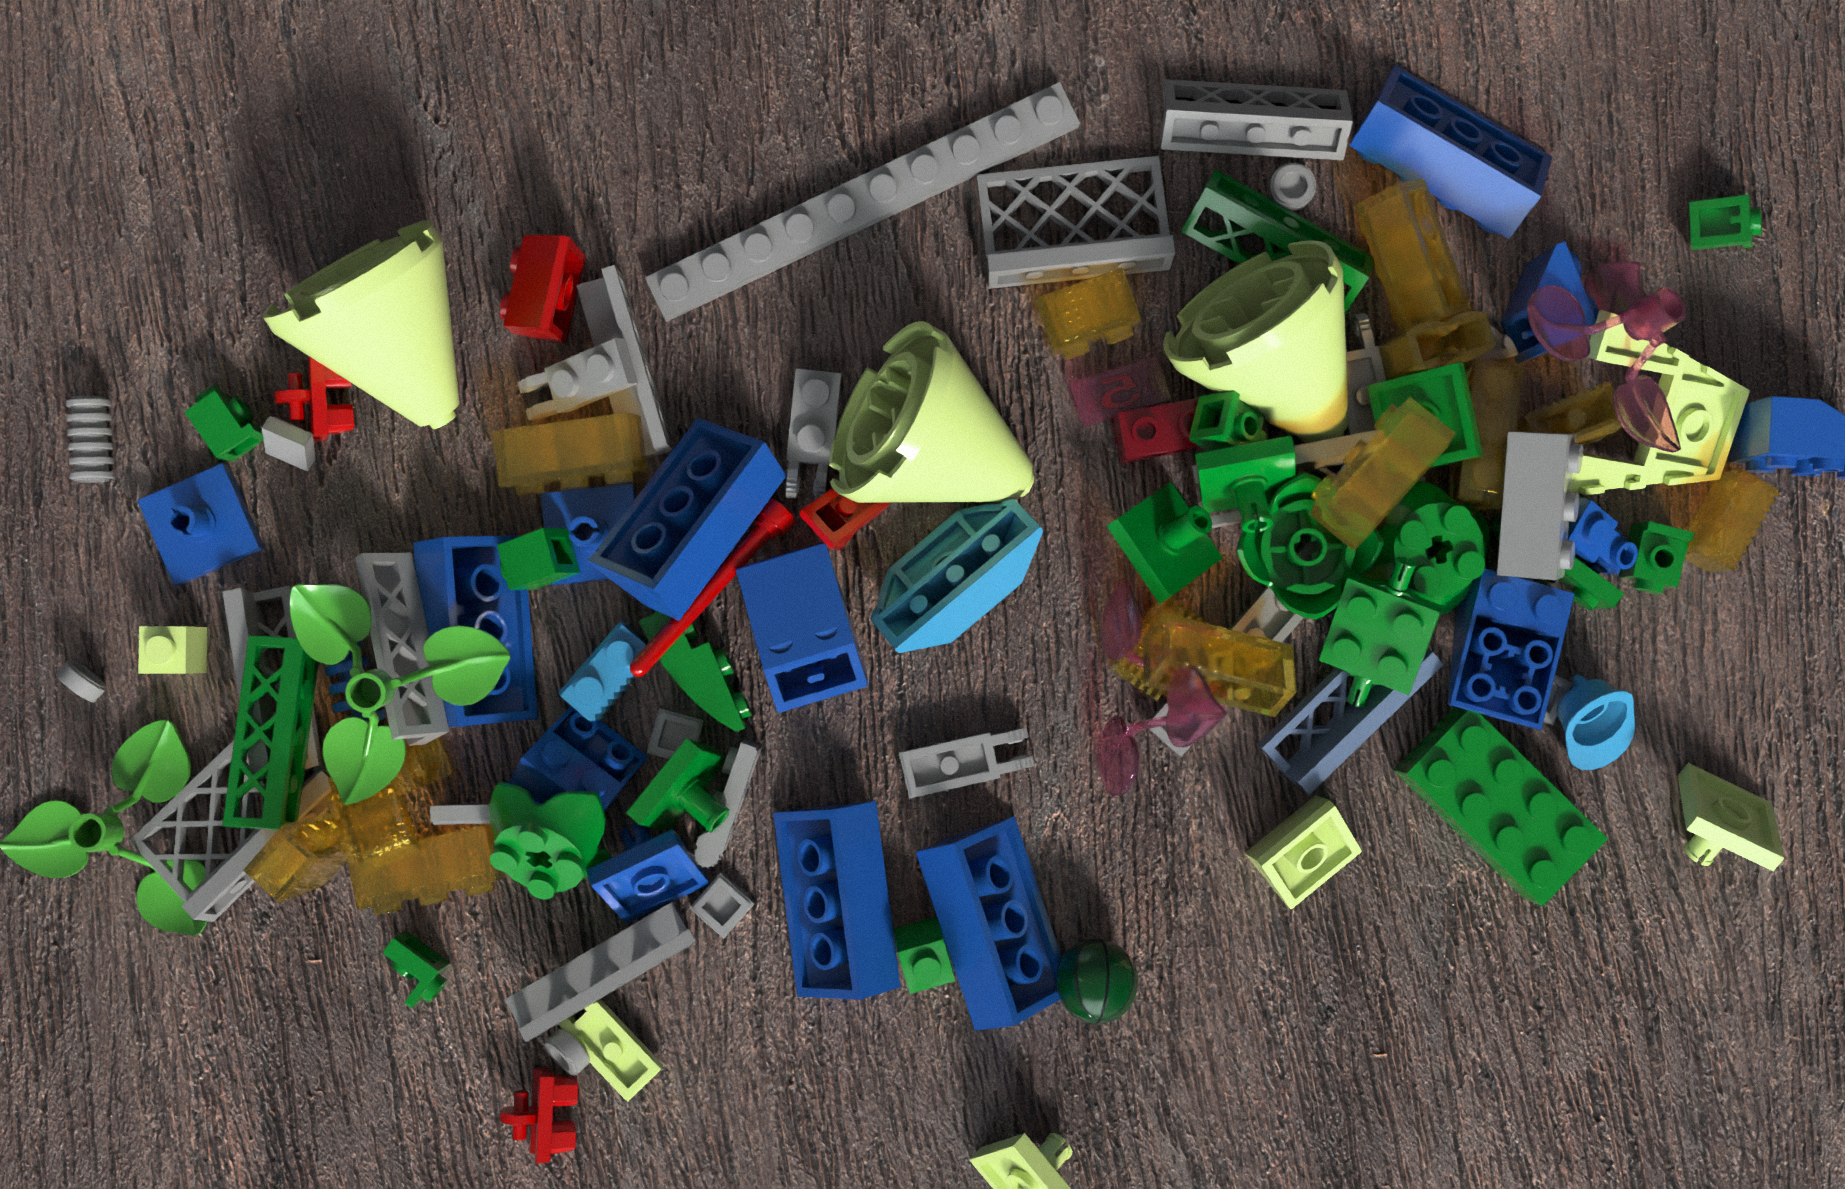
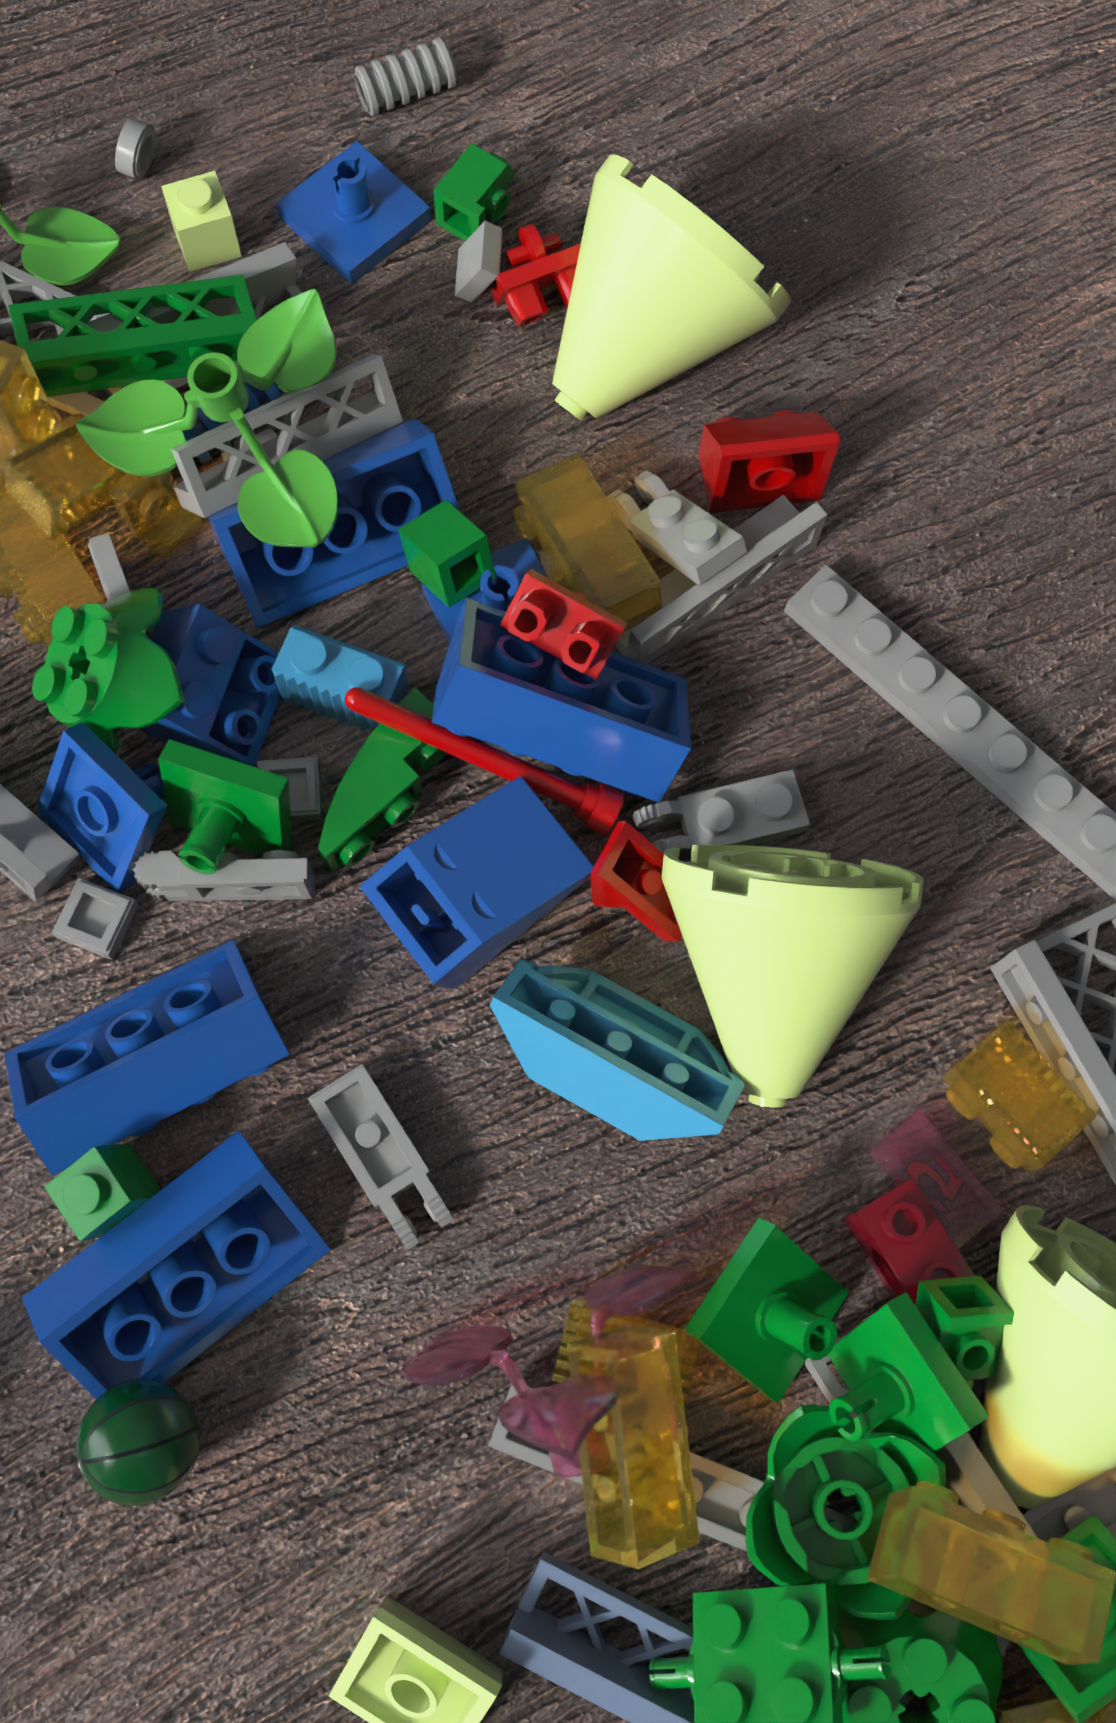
camera: 70 degrees right, 15 degrees down
none -> red hips [500,568,628,680]

